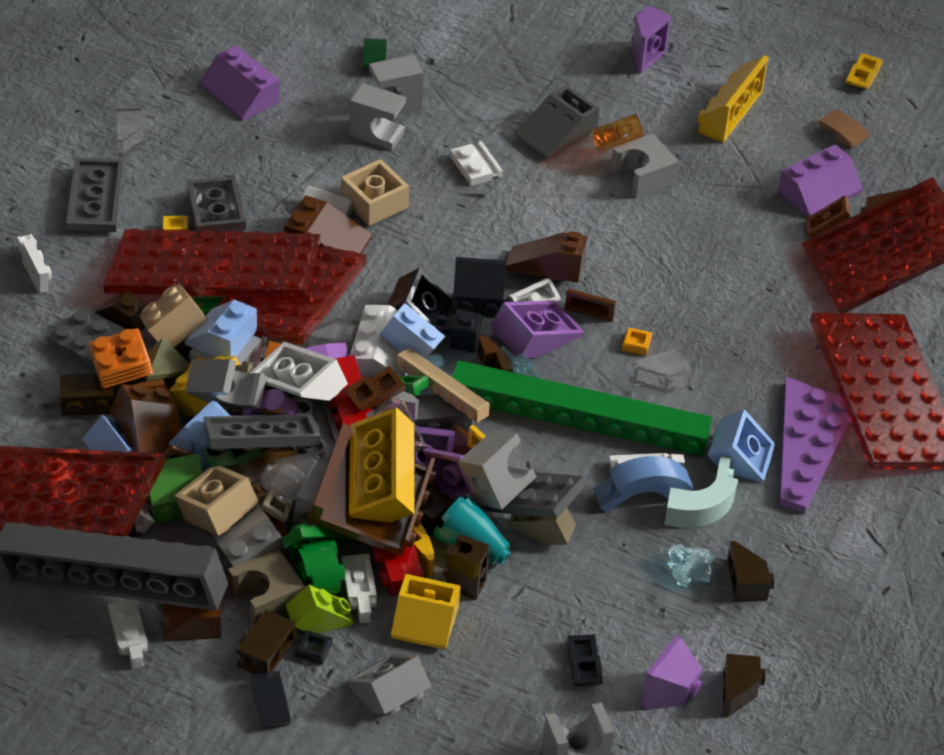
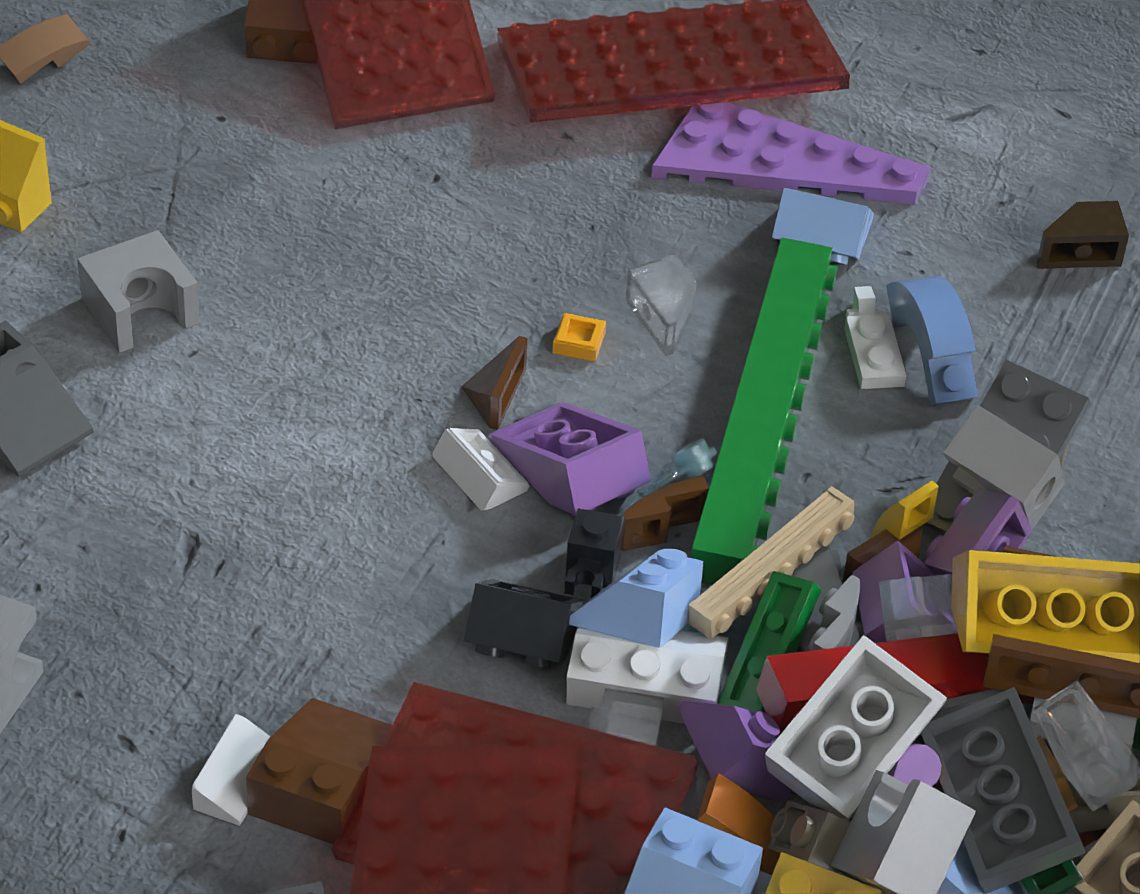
camera: 90 degrees left, 0 degrees up
tan brick [341,159,409,226] -> none
reddish brown slope [344,366,406,411] -> none
teal cone [433,493,511,566] -> none
white plate [450,141,502,186] -> none
black slope [452,257,507,317] -> none
reddish brown slope [506,231,588,283] -> none
clear orange brick [592,113,645,151] -> none
light aqua arch [664,456,738,528] -> none
clear light blue plate [667,544,715,589] -> none
medium lavender slope [778,145,863,217] -> none
dark orange slope [806,195,850,239] -> none

